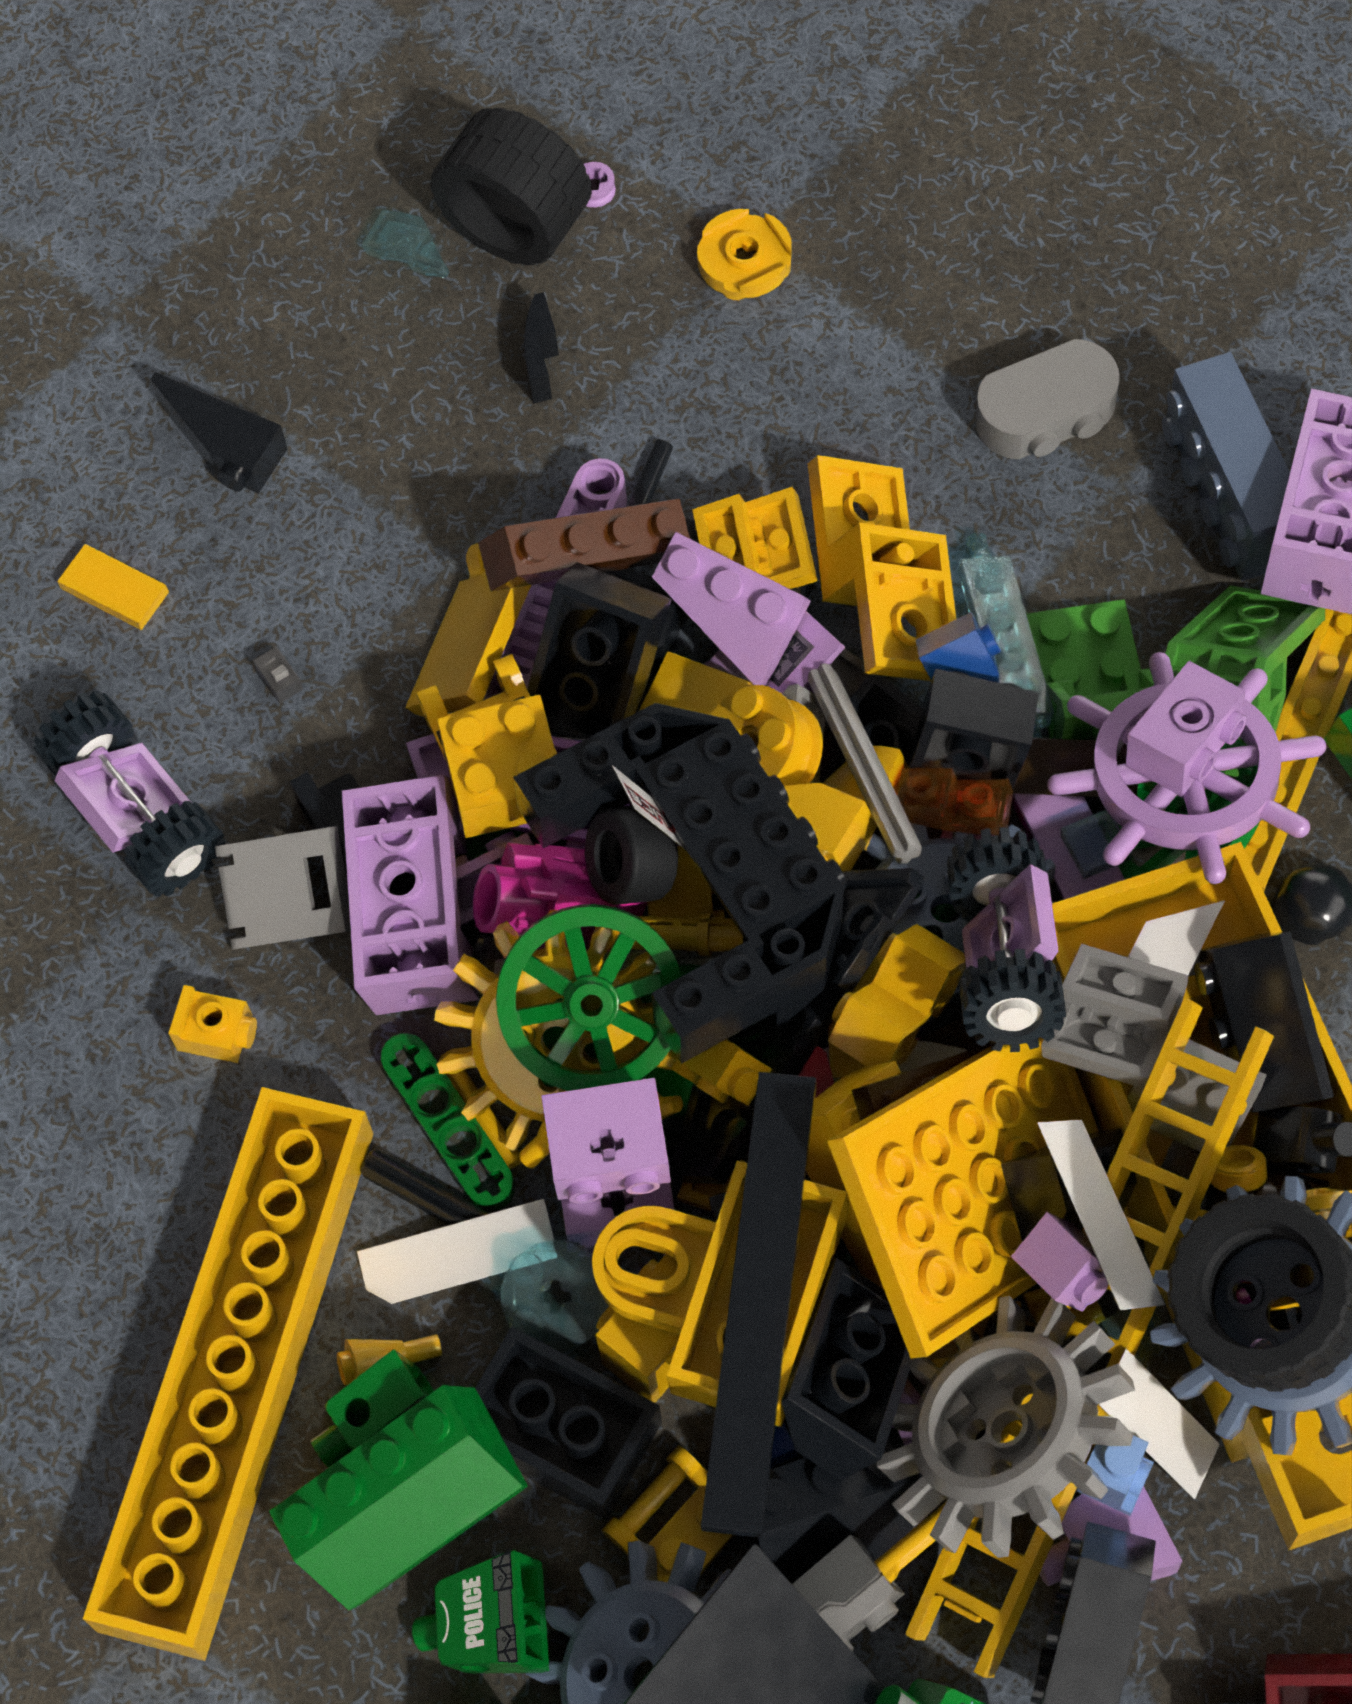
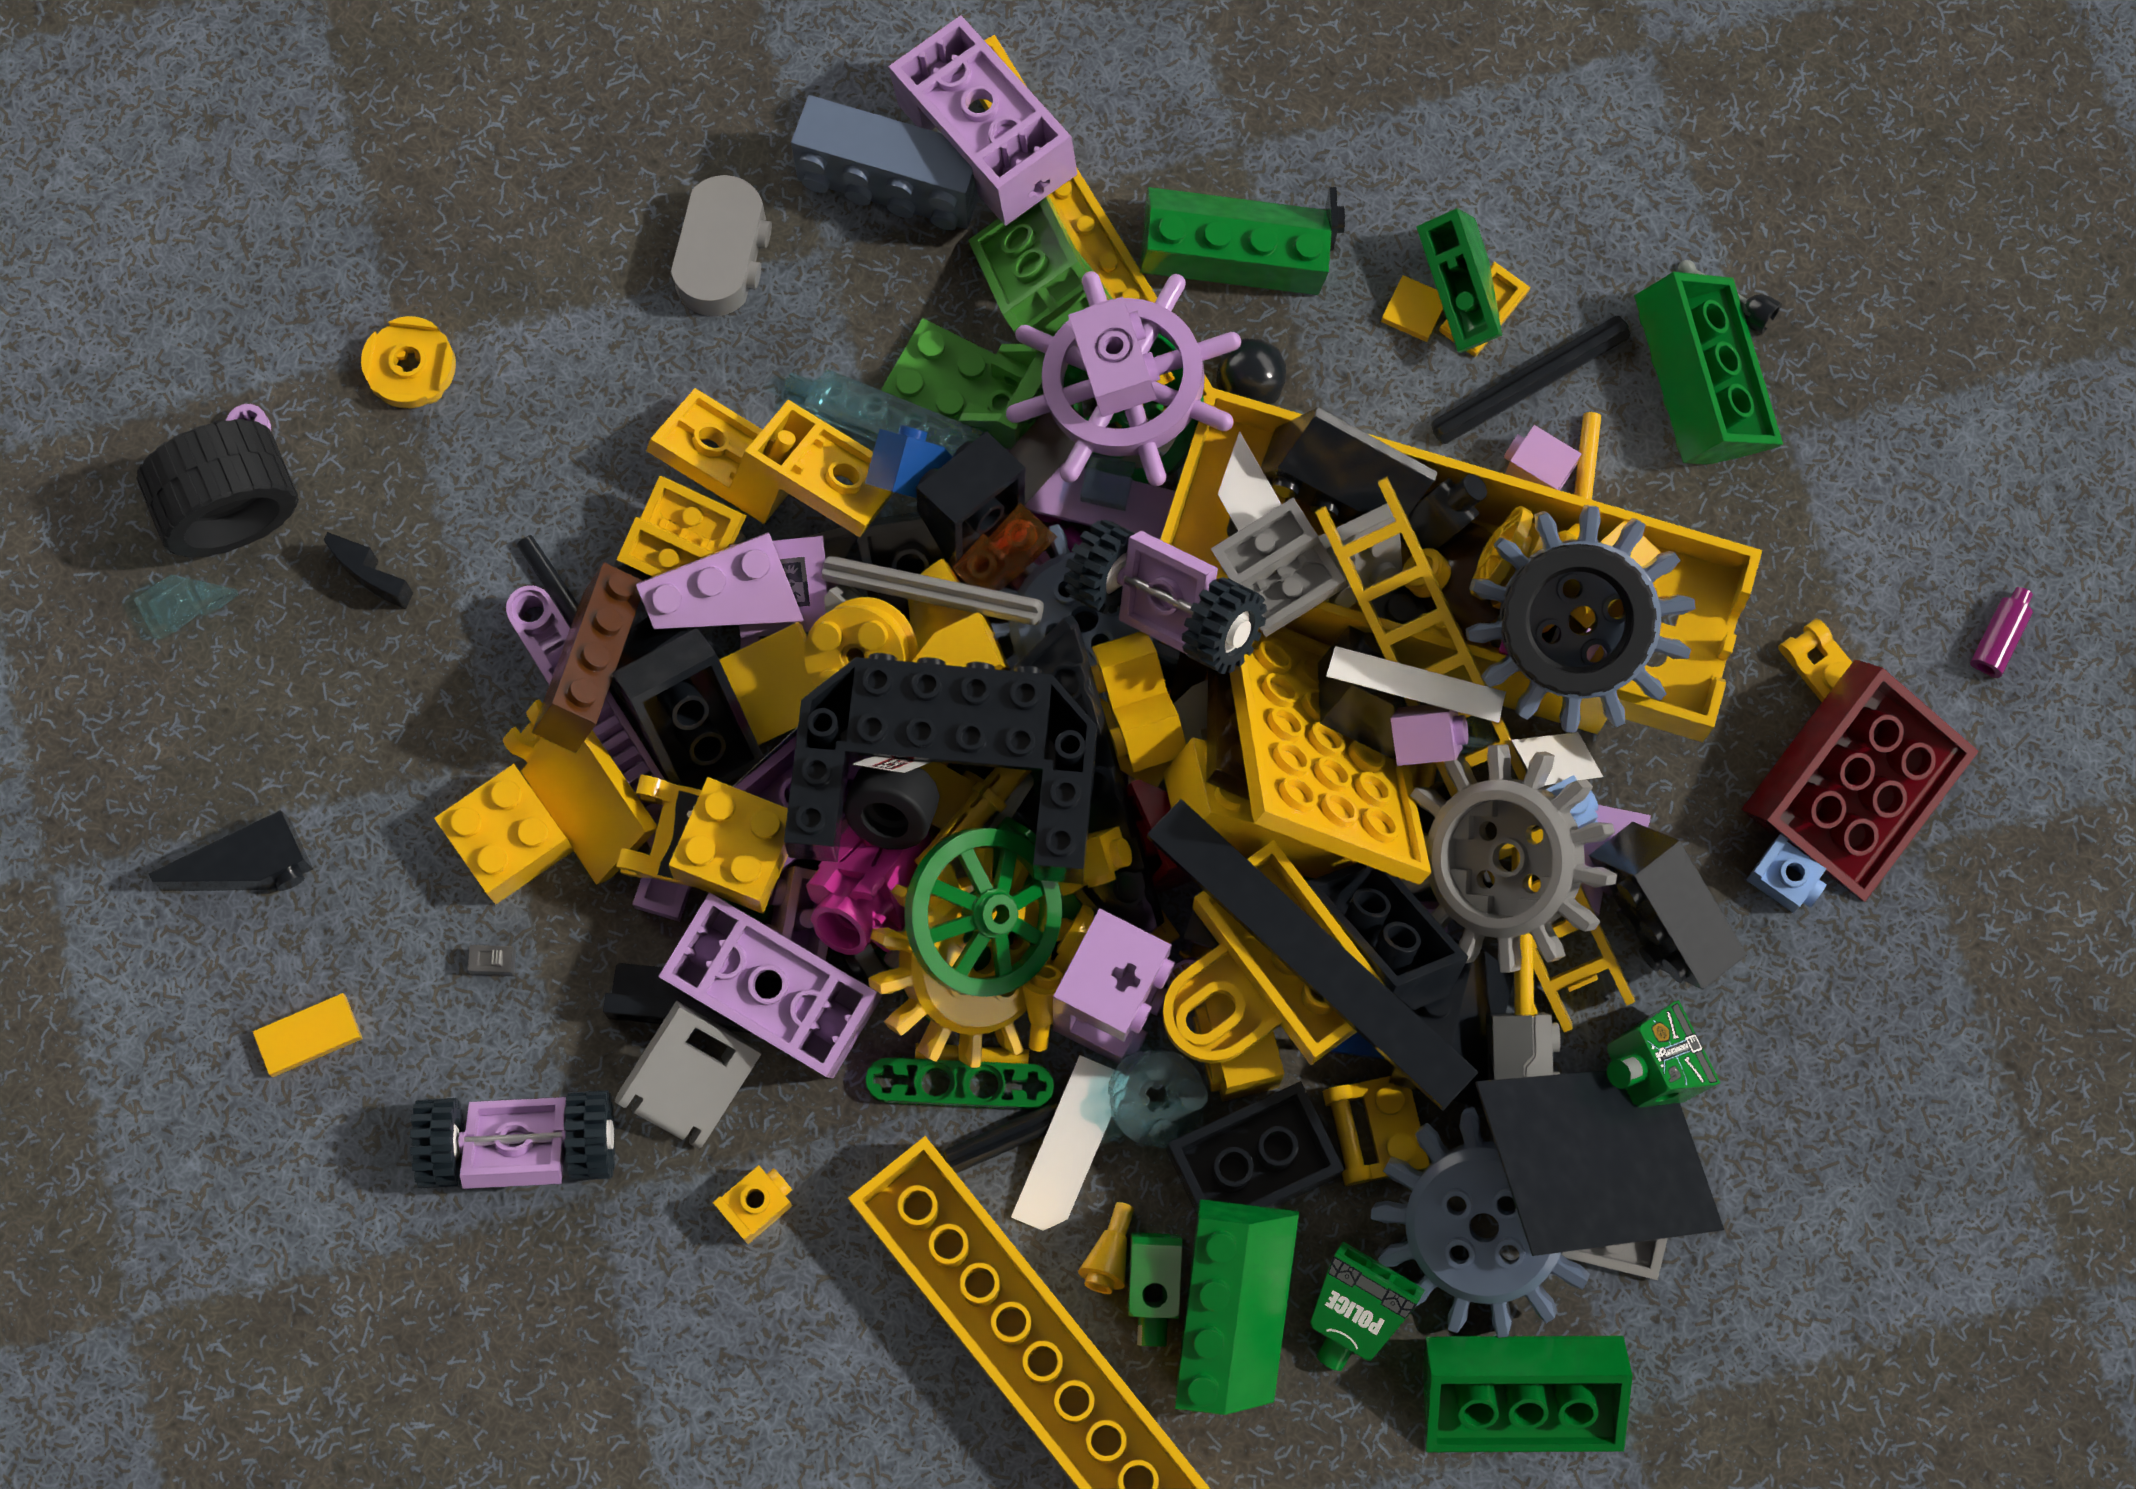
camera: 60 degrees left, 10 degrees up
none -> yellow brick [434,764,573,905]

